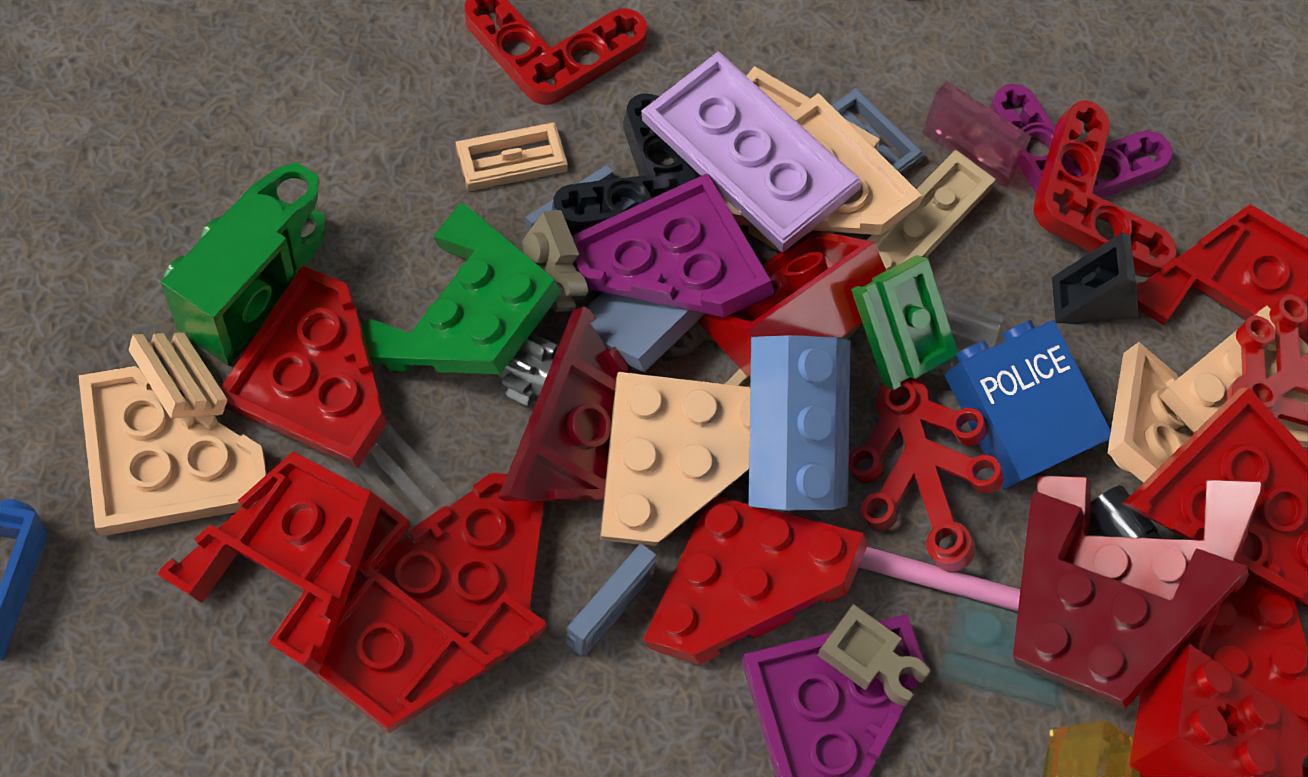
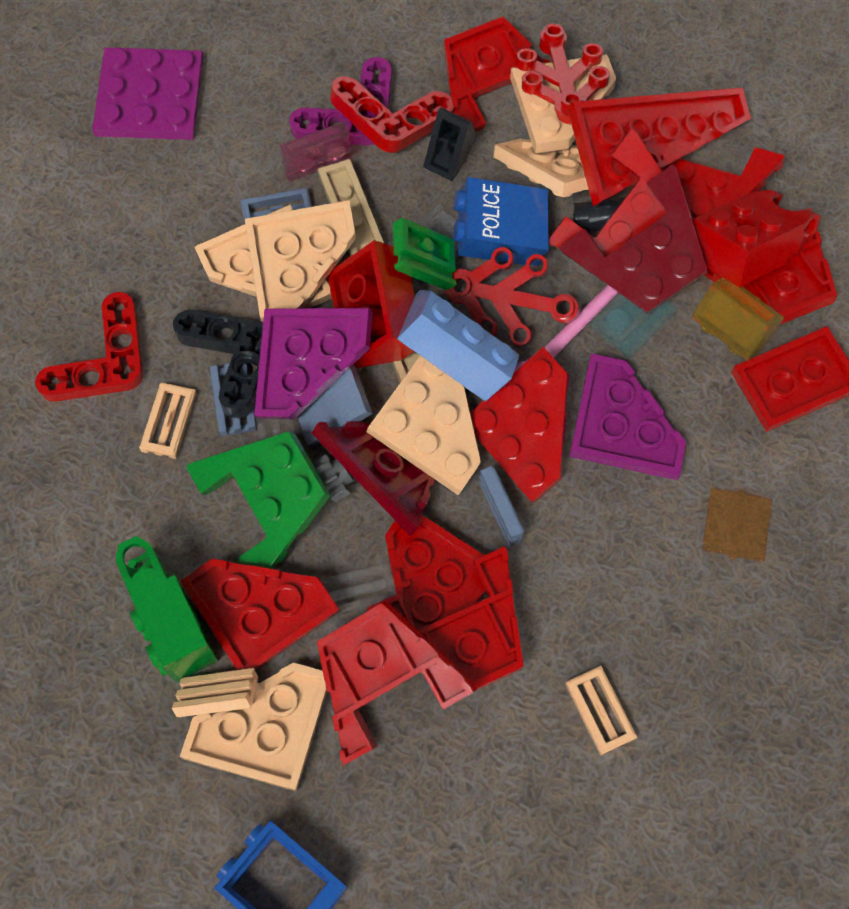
camera: 55 degrees left, 5 degrees up
dark tan plate [522,210,588,312] -> none
lavender tile [641,51,861,253] -> none
dark tan plate [817,604,930,707] -> none

